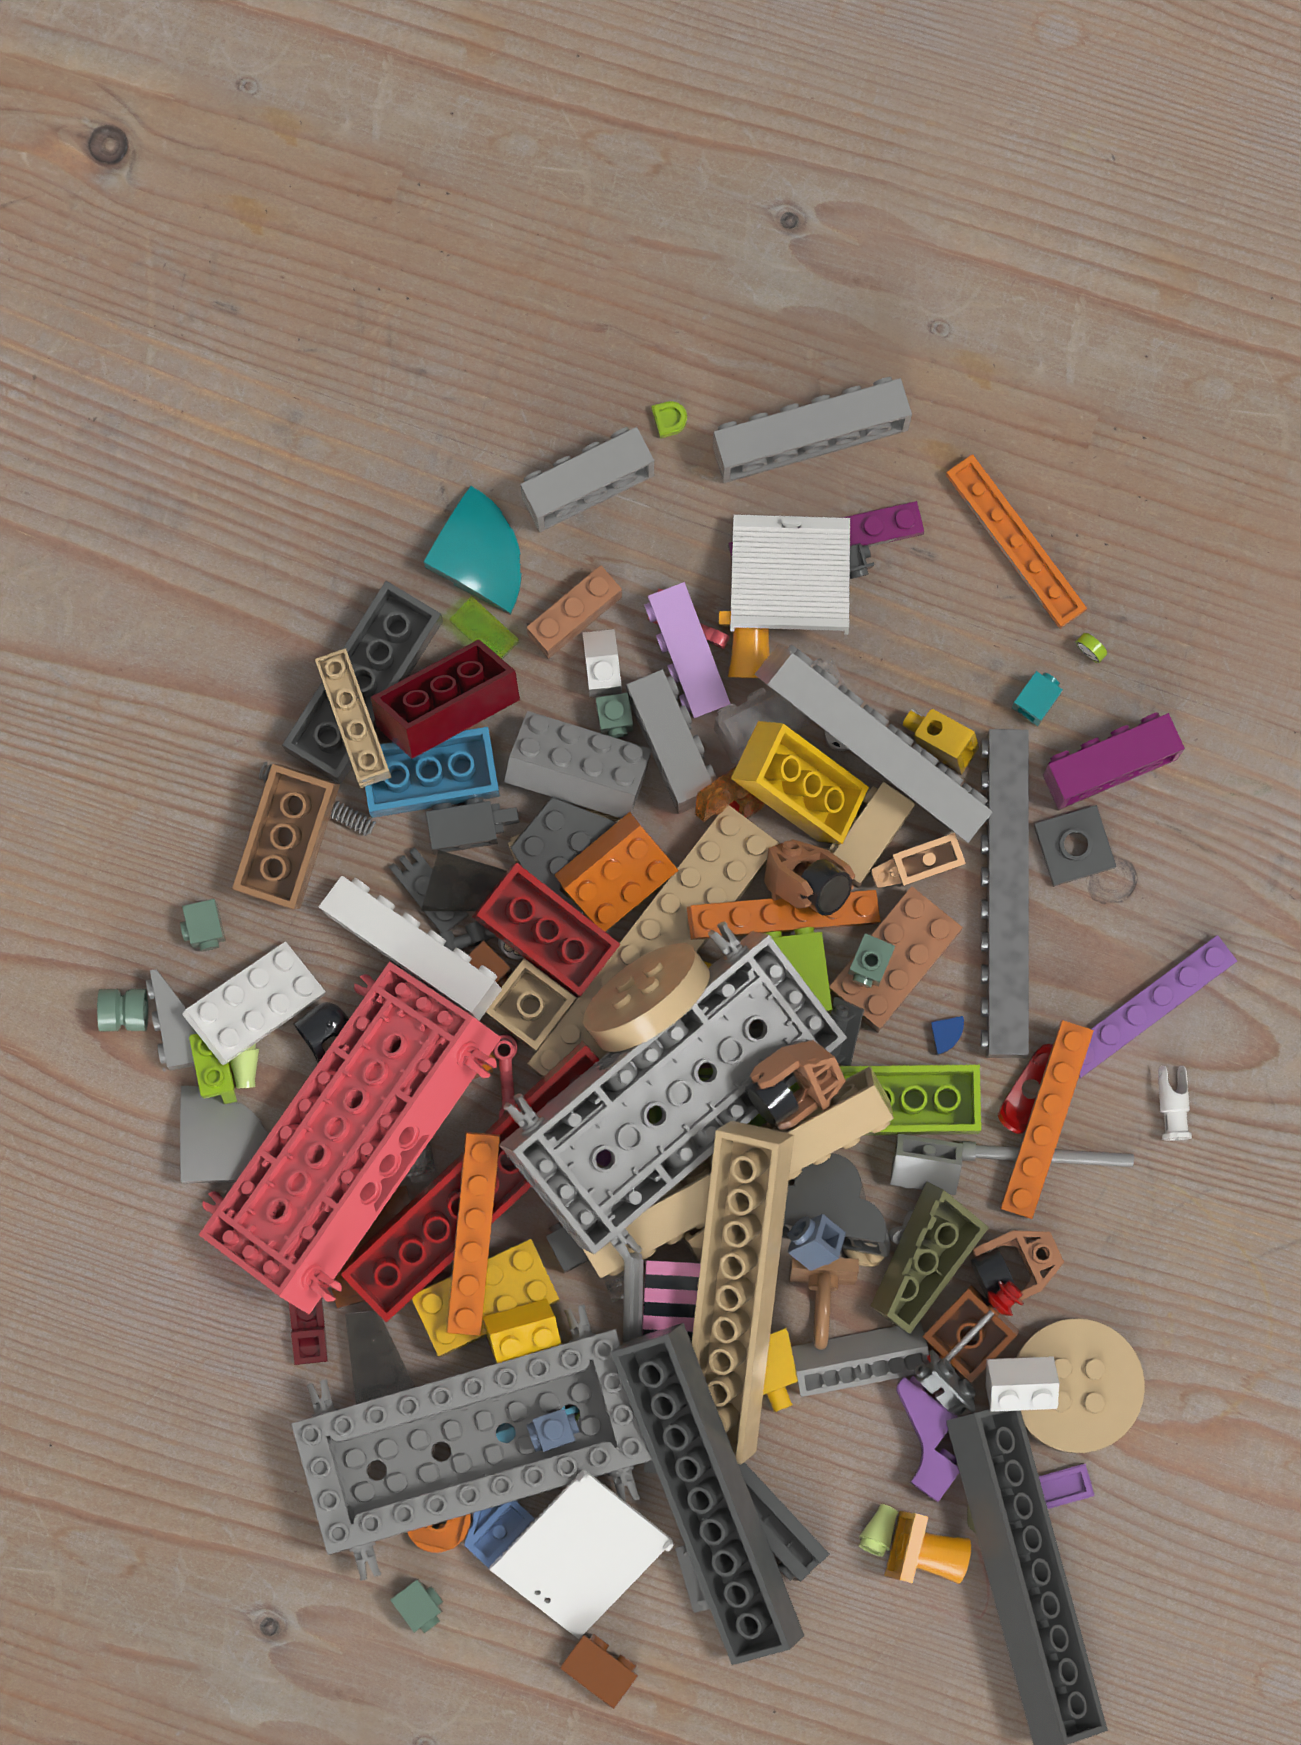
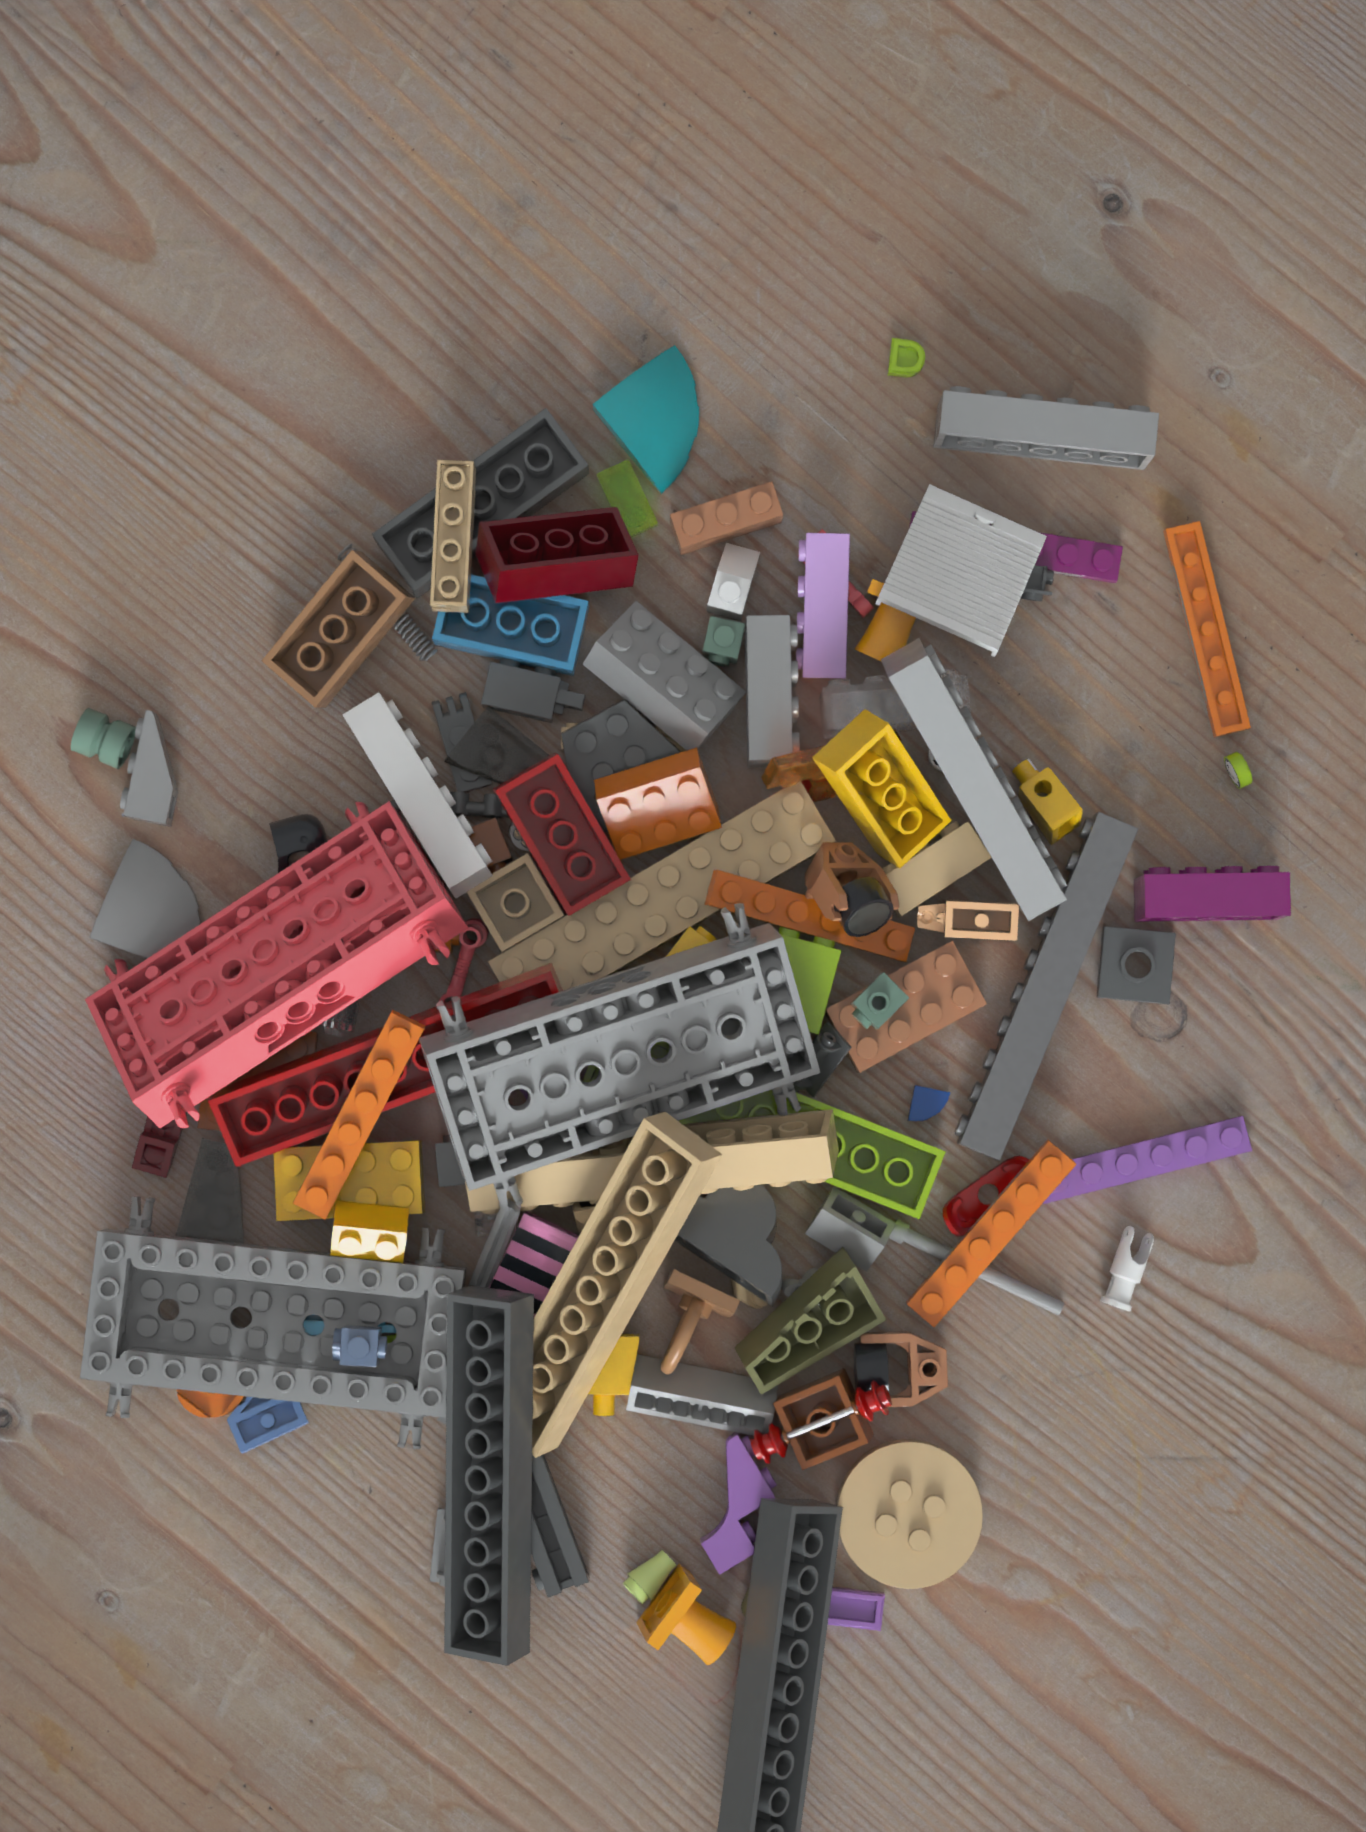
camera: 15 degrees right, 5 degrees up
sand green brick [180,899,226,951] -> none
white plate [182,941,326,1066] -> none
lime bracket [189,1034,237,1104] -> none
yellowish green cone [230,1043,259,1088] -> none
sand green brick [390,1579,443,1633] -> none
white door [489,1468,673,1639] -> none
light grey brick [520,427,654,533] -> none
dark orange brick [560,1633,638,1709] -> none
tan brick [583,943,710,1052] -> none
nougat piece [745,1040,846,1130] -> none
sand blue brick [787,1214,846,1271] -> none
dark grey hinge [915,1350,976,1415] -> none
white brick [985,1357,1059,1411] -> none
teal brick [1012,671,1063,726] -> none

